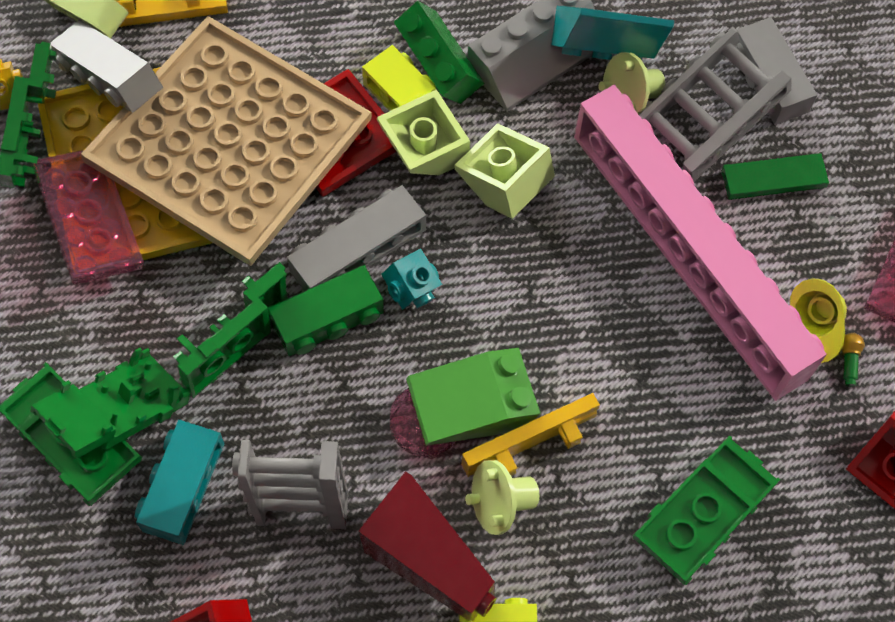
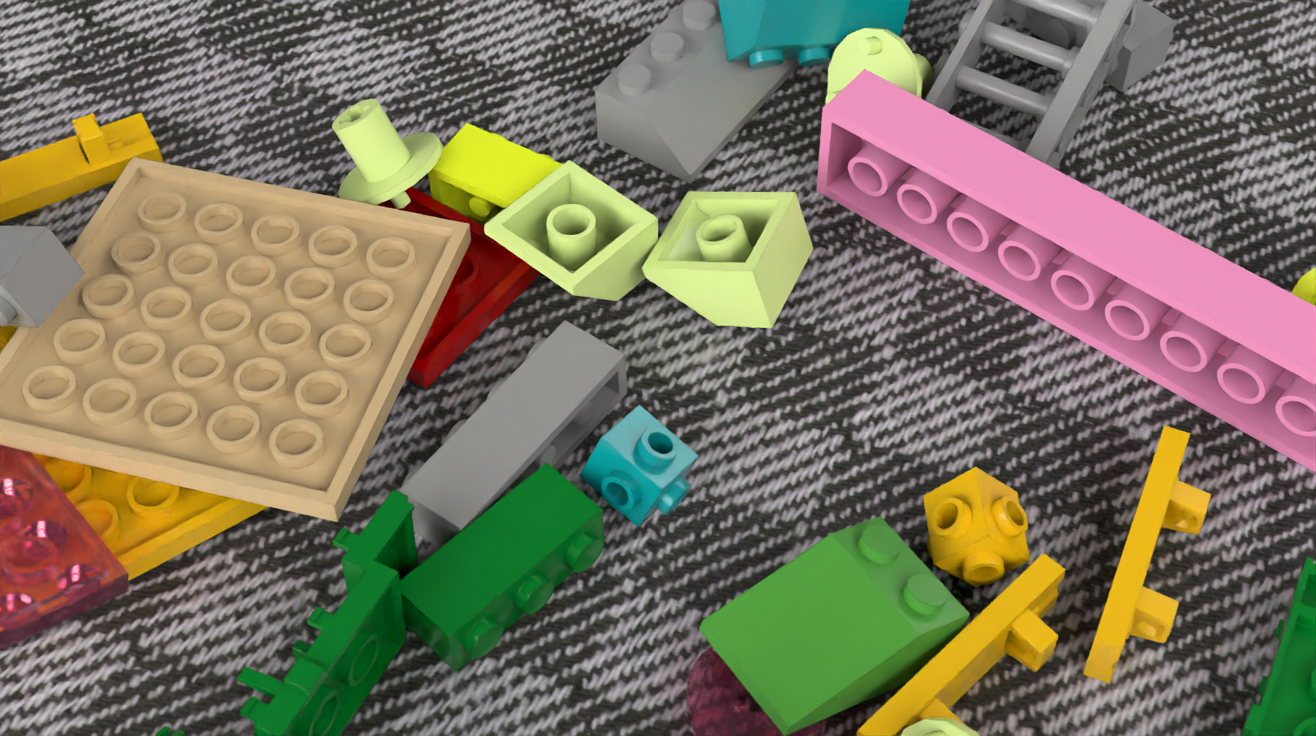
camera: 15 degrees left, 15 degrees down
green brick [394,1,485,104] -> none
green tile [721,153,829,200] -> none
none -> yellowish green piece [332,99,444,209]
none -> yellow brick [923,467,1030,588]
none -> yellow hinge [1083,425,1211,684]

